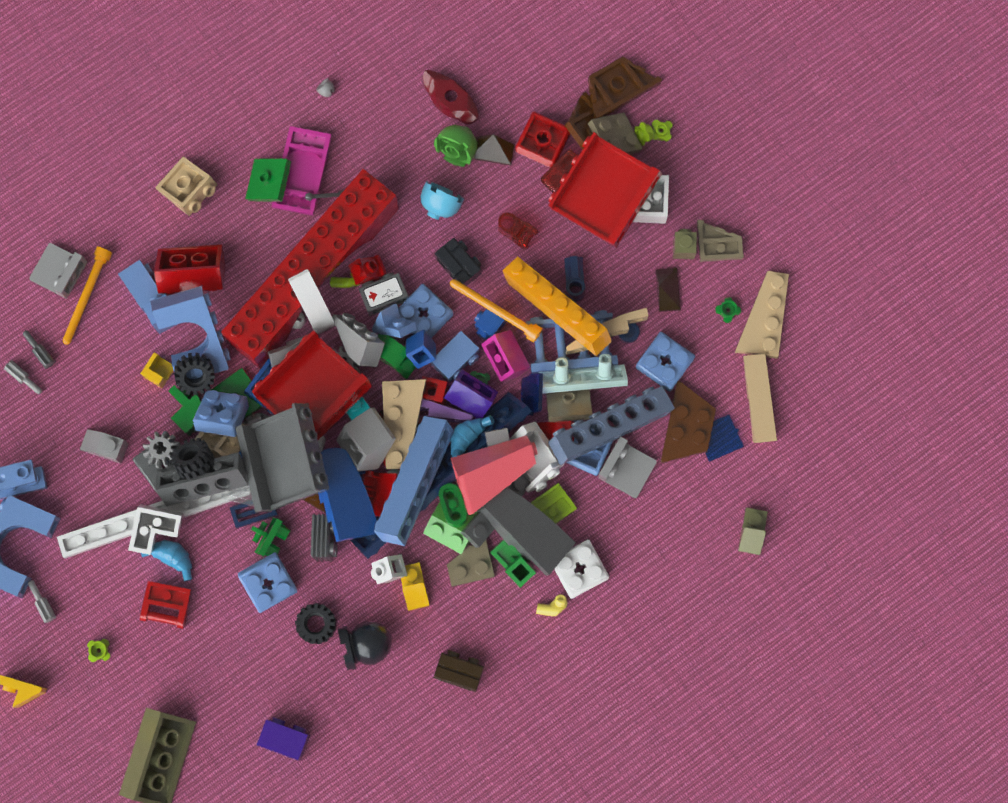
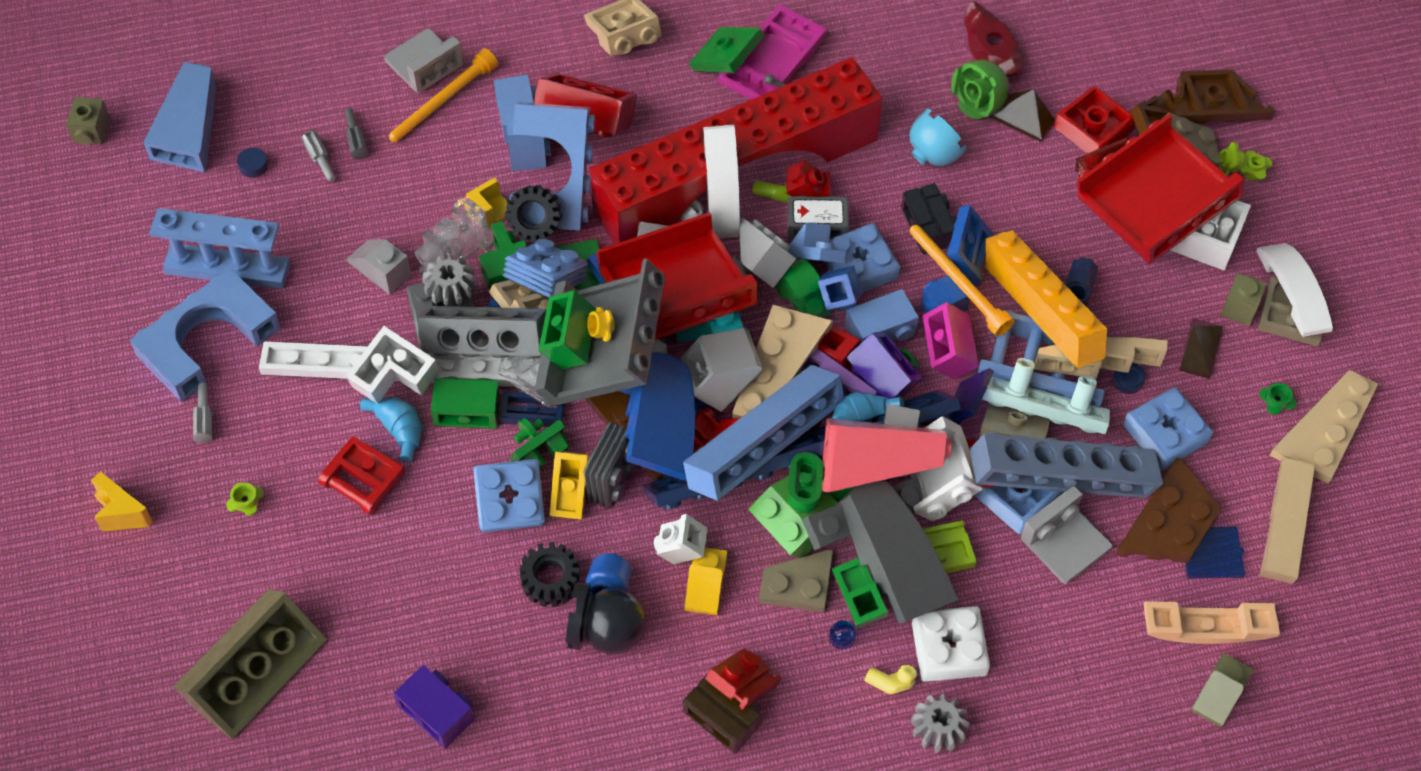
camera: 20 degrees right, 20 degrees down
black tyre [170,438,214,479] -> none
clear red piece [497,212,539,250] -> none
none -> clear hips [415,198,495,276]
none -> green brick [431,376,500,429]
none -> green brick [538,290,596,370]
none -> yellow slope [549,451,588,519]
none -> blue head [586,553,632,594]
none -> yellow plate [587,307,615,342]
none -> red plate [705,648,782,709]
none -> clear blue hinge [829,620,856,650]
none -> light grey gear [911,693,970,754]
none -> blue plate [947,205,993,287]
none -> light nougat slope [1143,602,1280,644]
none -> white slope [1256,243,1333,337]

